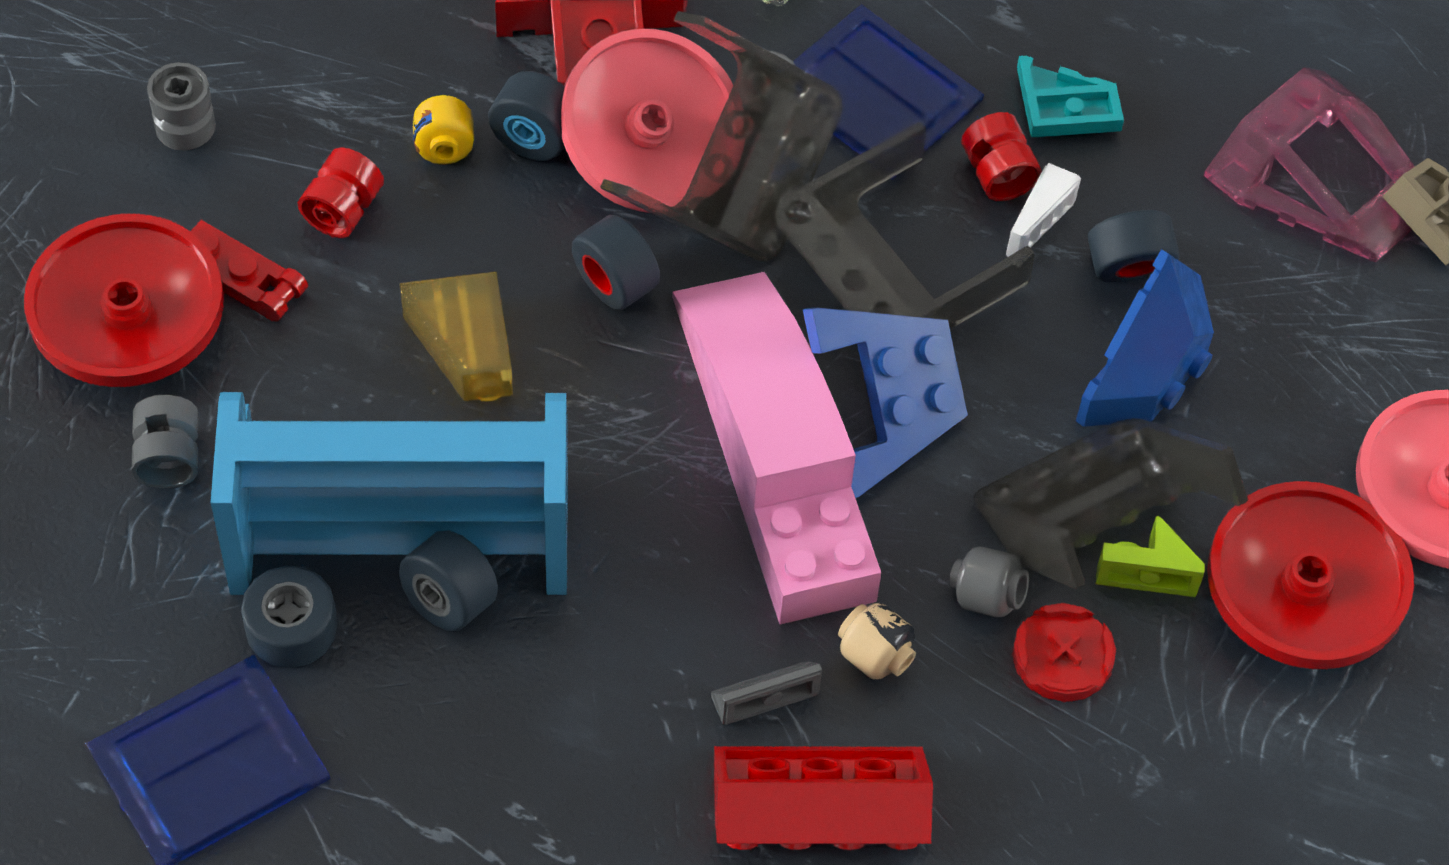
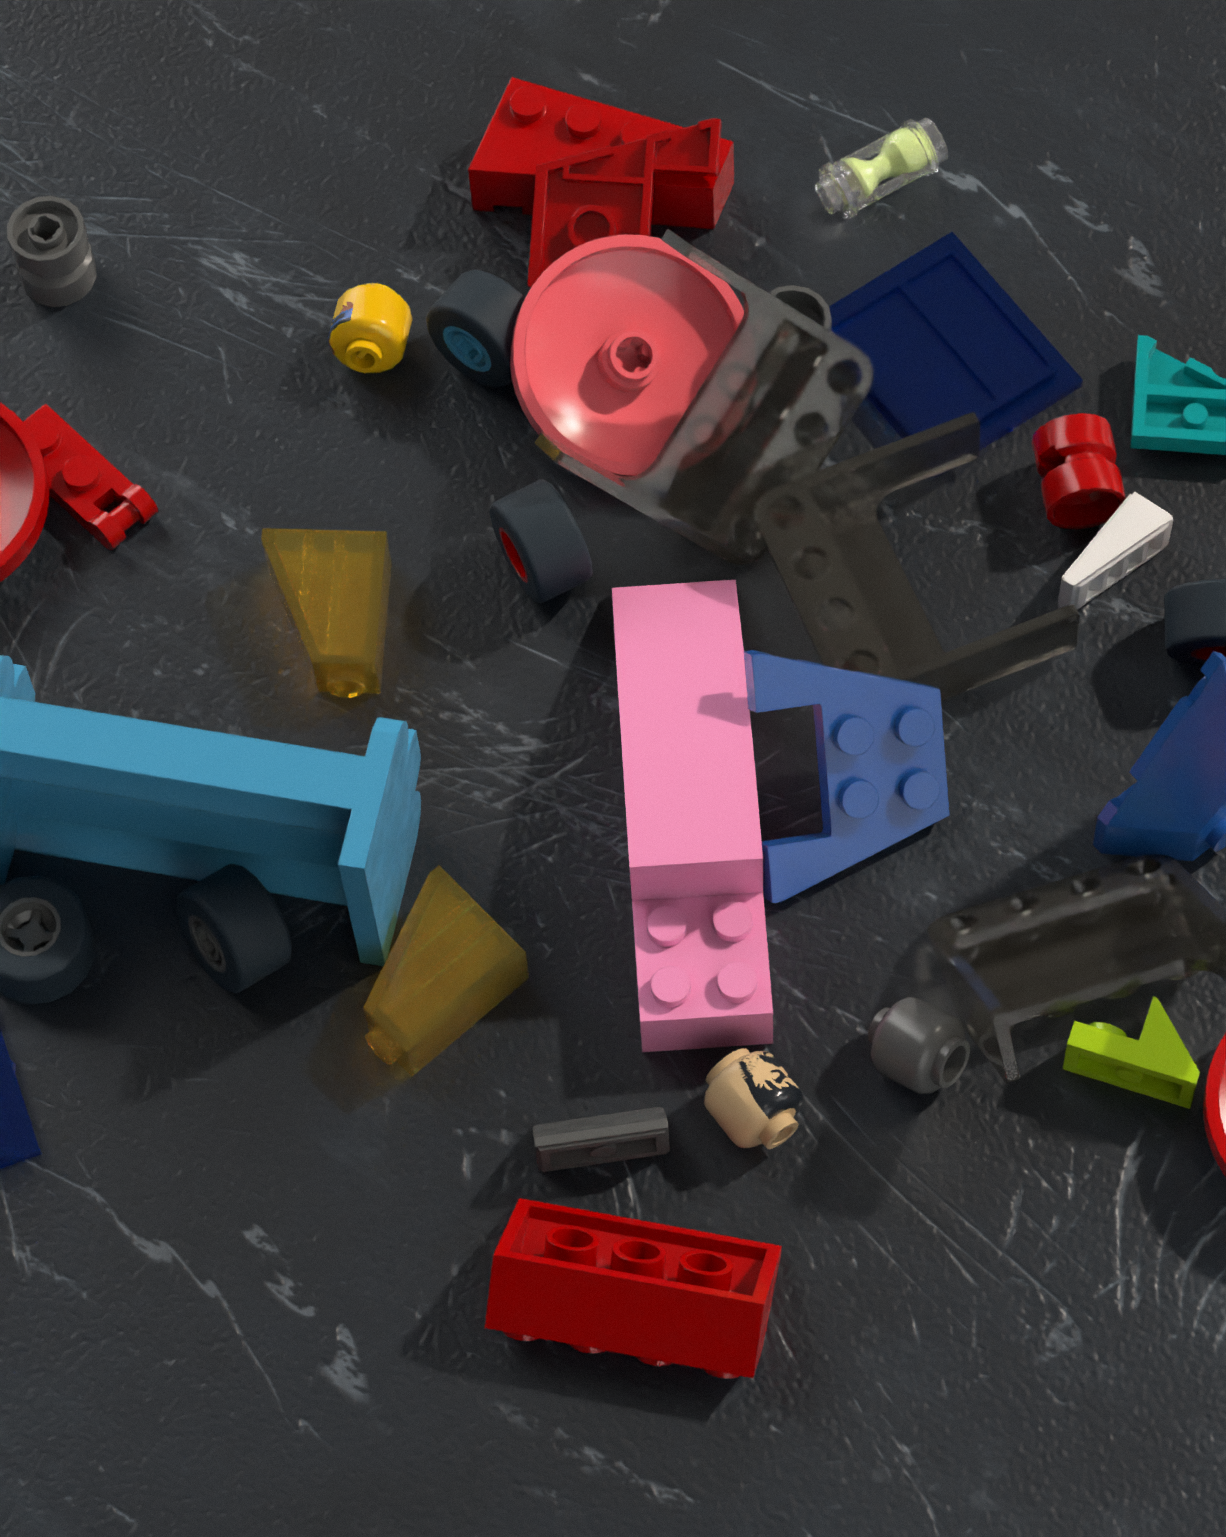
camera: 20 degrees right, 5 degrees up
red wheel [297,147,384,238] -> none
red tile [1012,603,1116,702] -> none
none -> clear yellow slope [363,865,529,1077]

